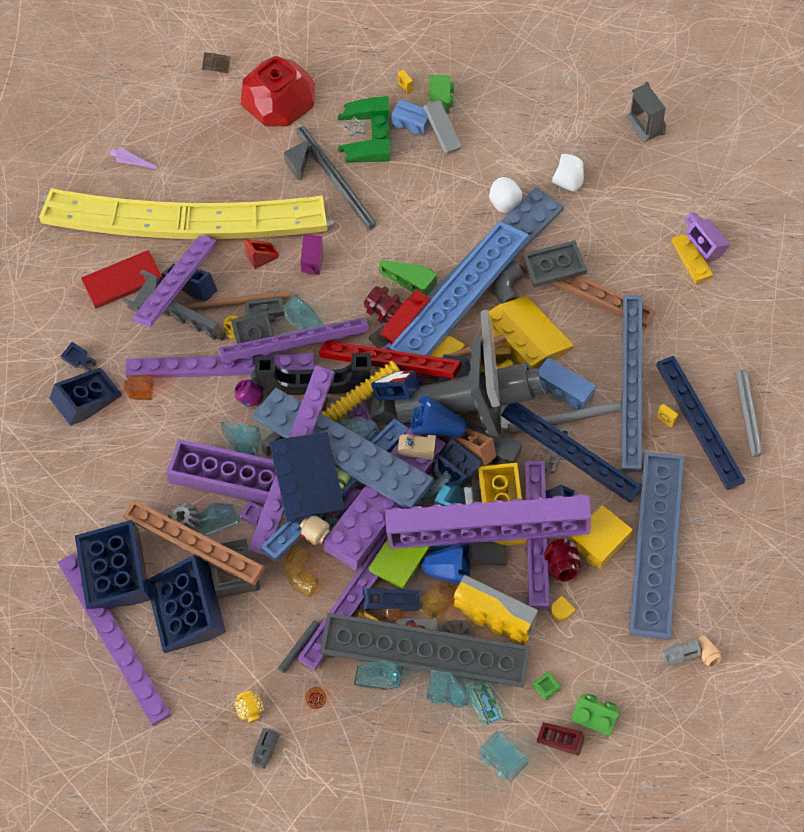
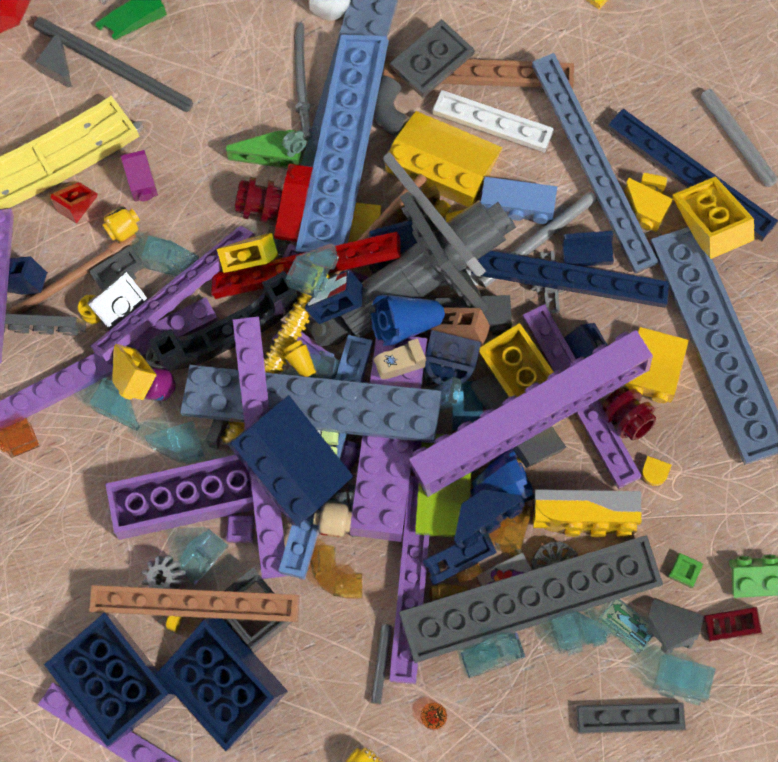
camera: 25 degrees left, 10 degrees up
none -> clear light blue slope [89,378,140,431]
none -> yellow head [102,206,140,242]
none -> yellow slope [112,344,156,400]
none -> yellow tile [165,616,184,634]
none -> yellow slope [217,233,278,273]
none -> sand green plate [282,131,307,157]
none -> yellow cone [283,340,317,377]
none -> clear light blue slope [286,243,339,298]
none -> dark grey sword [295,22,312,140]
none -> white plate [433,90,554,153]
none -> dark blue slope [454,489,525,550]
none -> dark blue panel [562,231,614,267]
none -> dark grey tile [576,703,686,734]
none -> yellow slope [624,178,673,233]
none -> dark grey slope [646,599,704,654]
none -> yellow slope [673,176,754,259]

